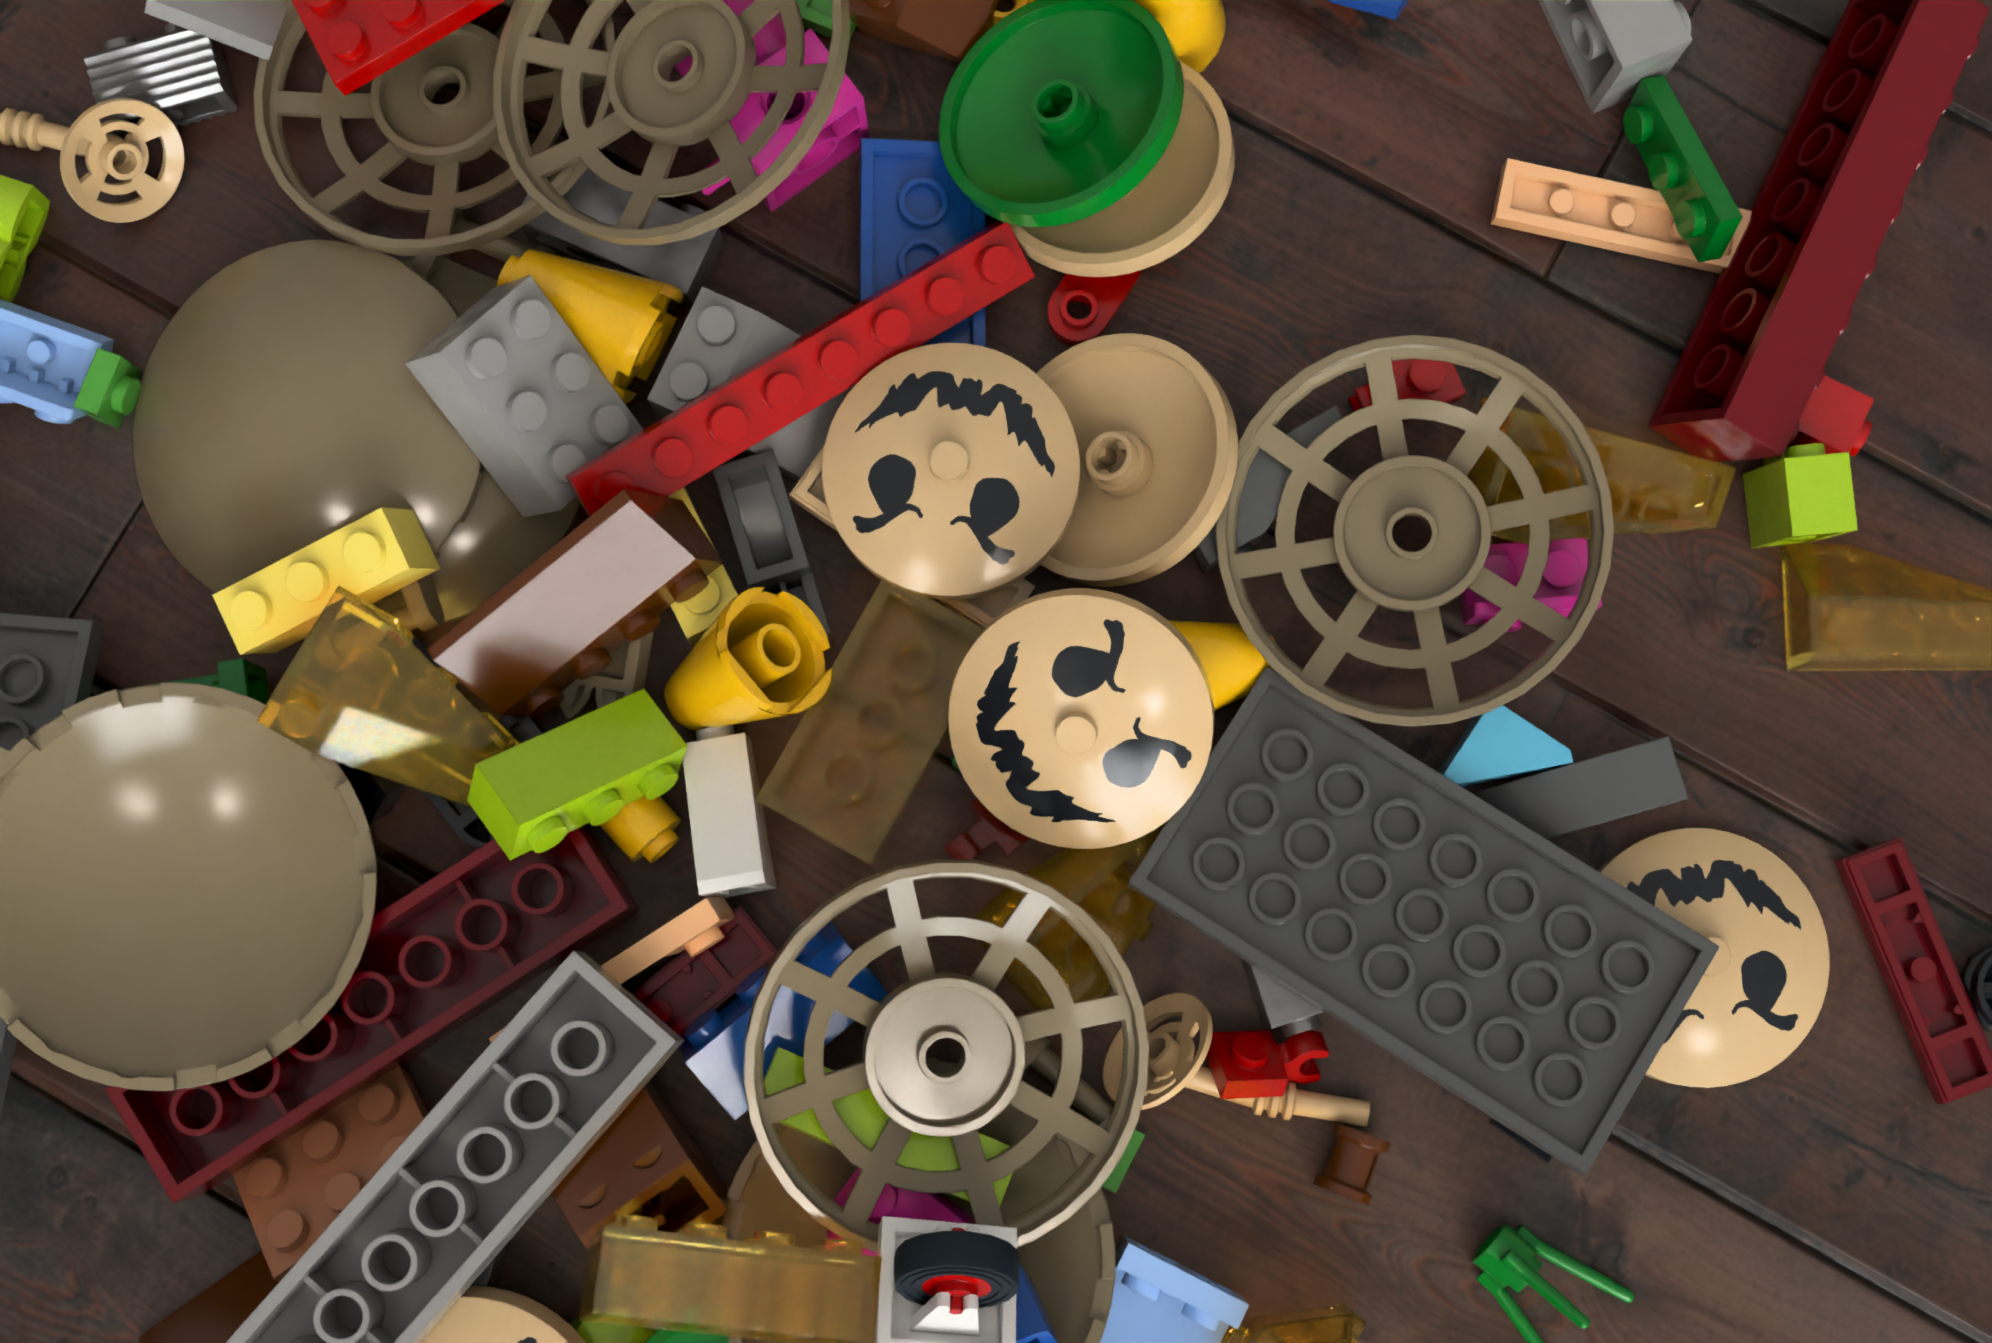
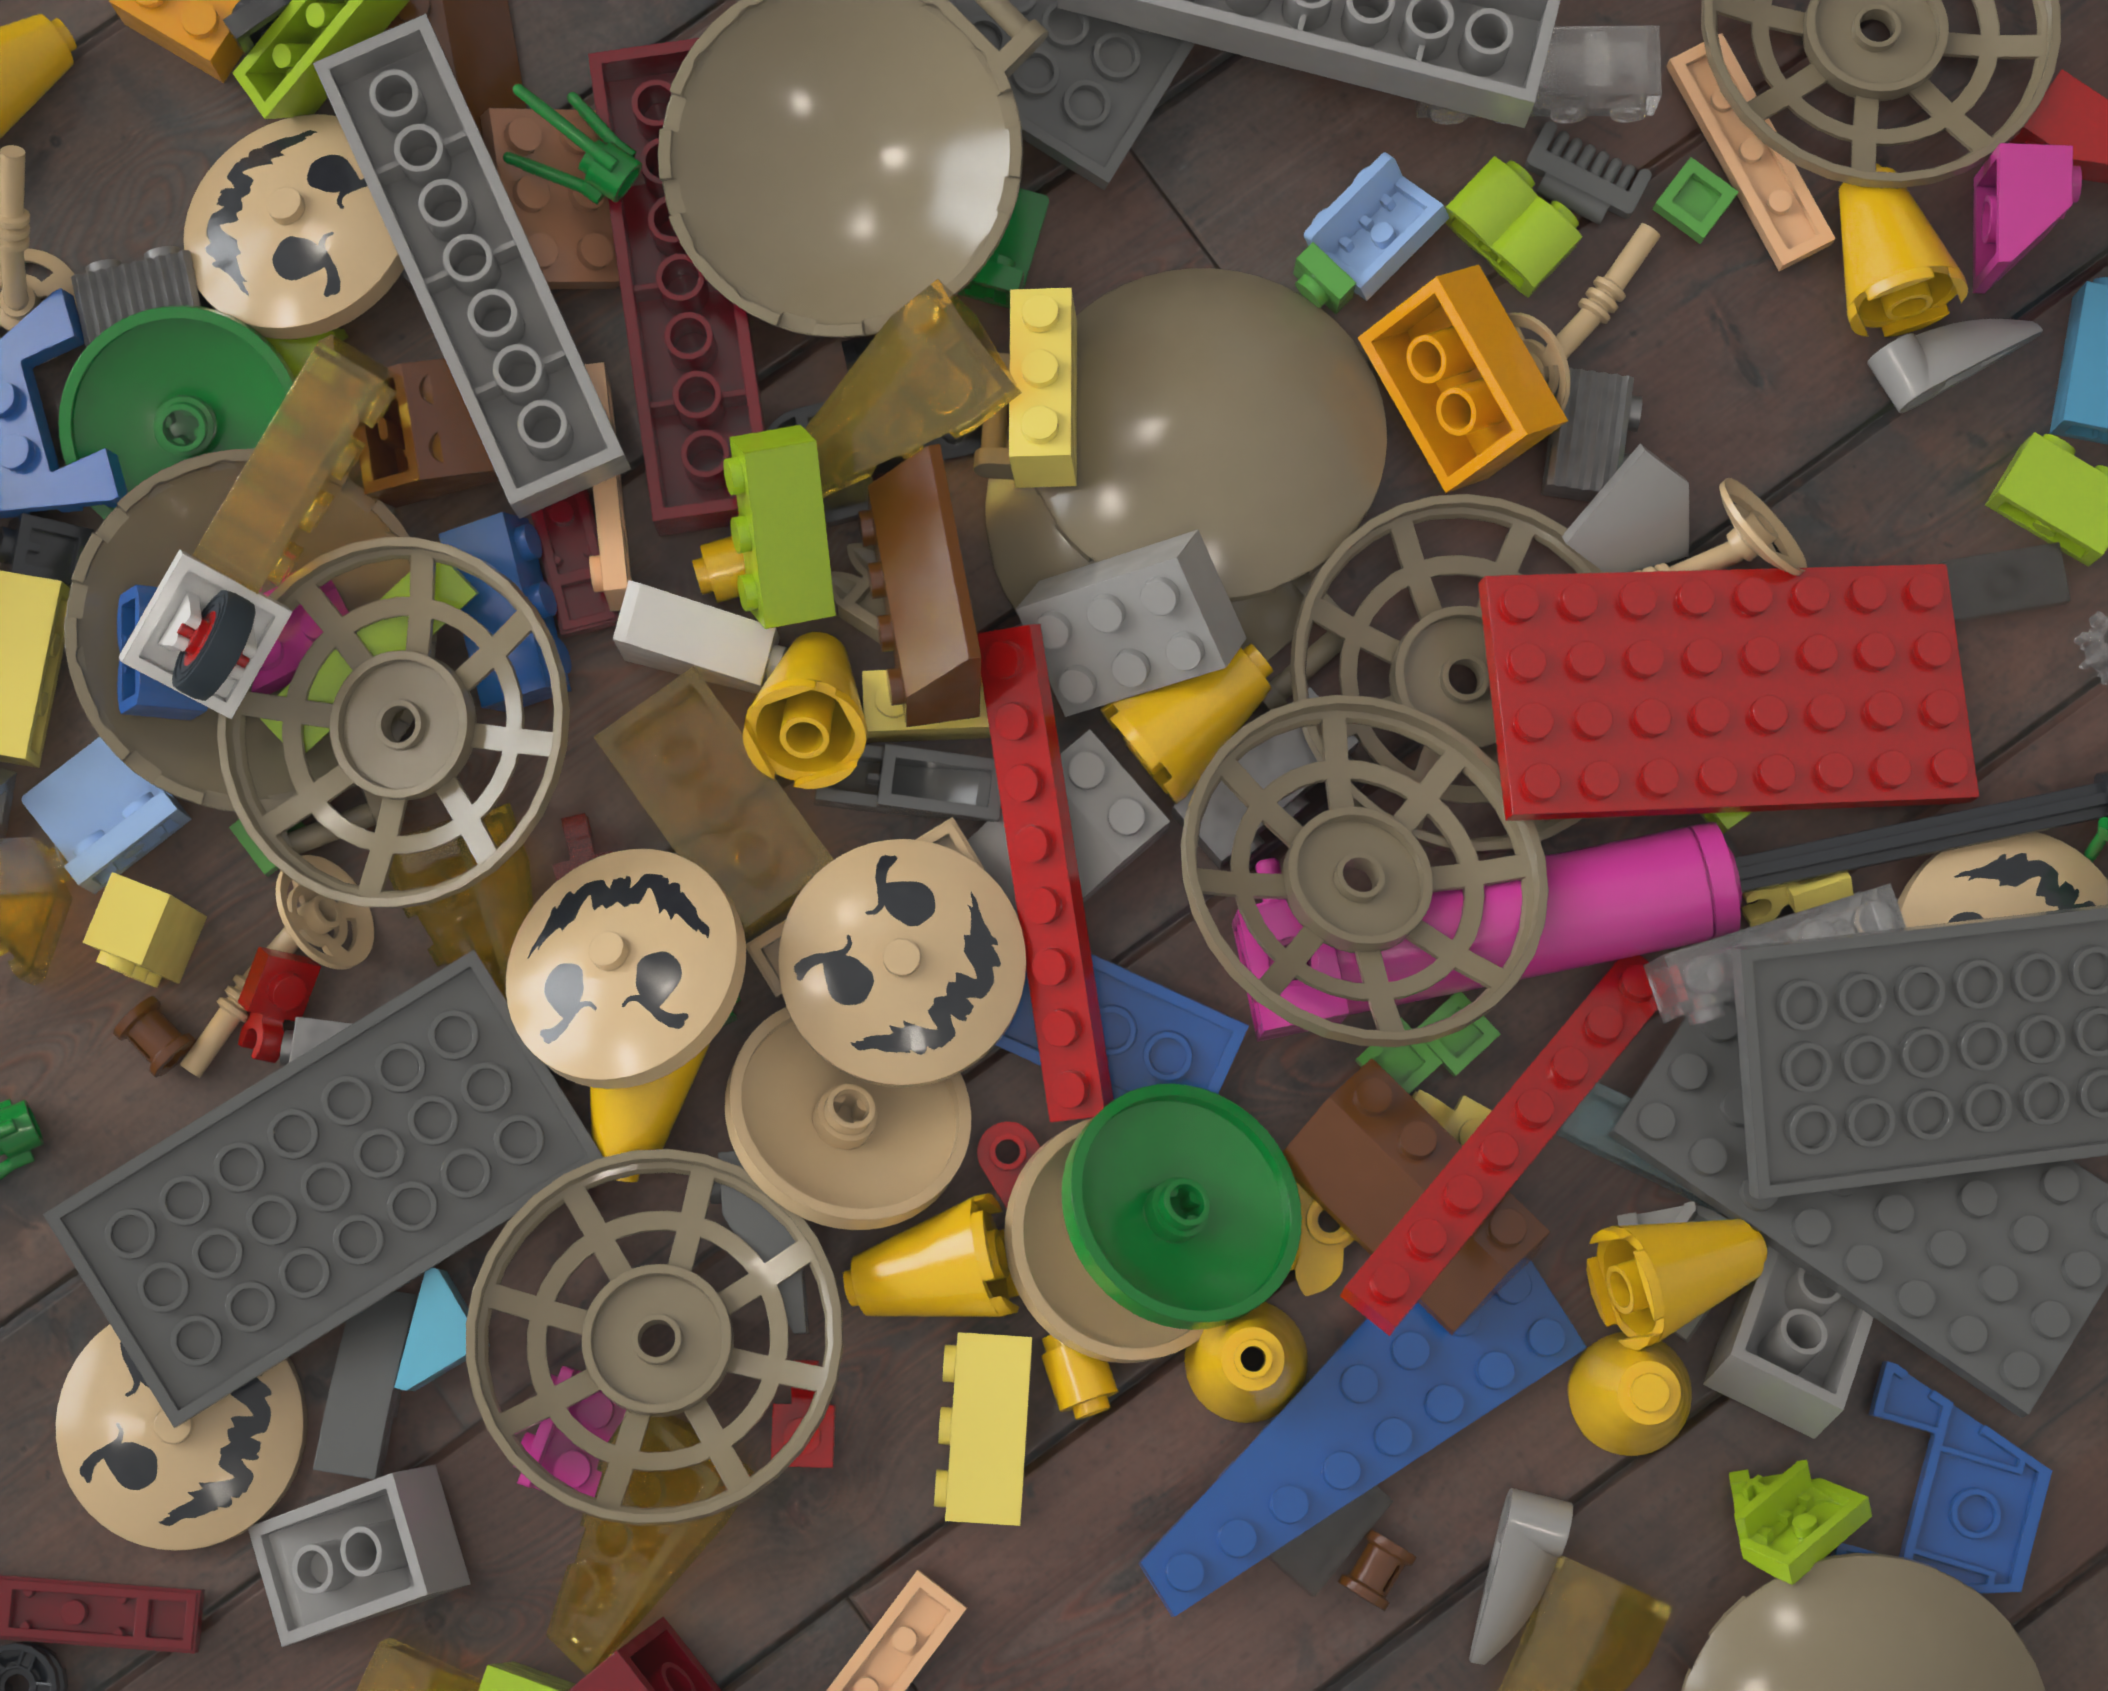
camera: 115 degrees right, 0 degrees up
none -> light yellow brick [83,872,207,988]
none -> light grey slope [248,1464,471,1647]
none -> green plant [503,84,643,205]
none -> yellow cone [843,1193,1019,1317]
none -> light yellow brick [934,1332,1033,1526]
none -> yellow brick [1041,1335,1118,1420]
none -> light orange brick [1358,264,1568,493]

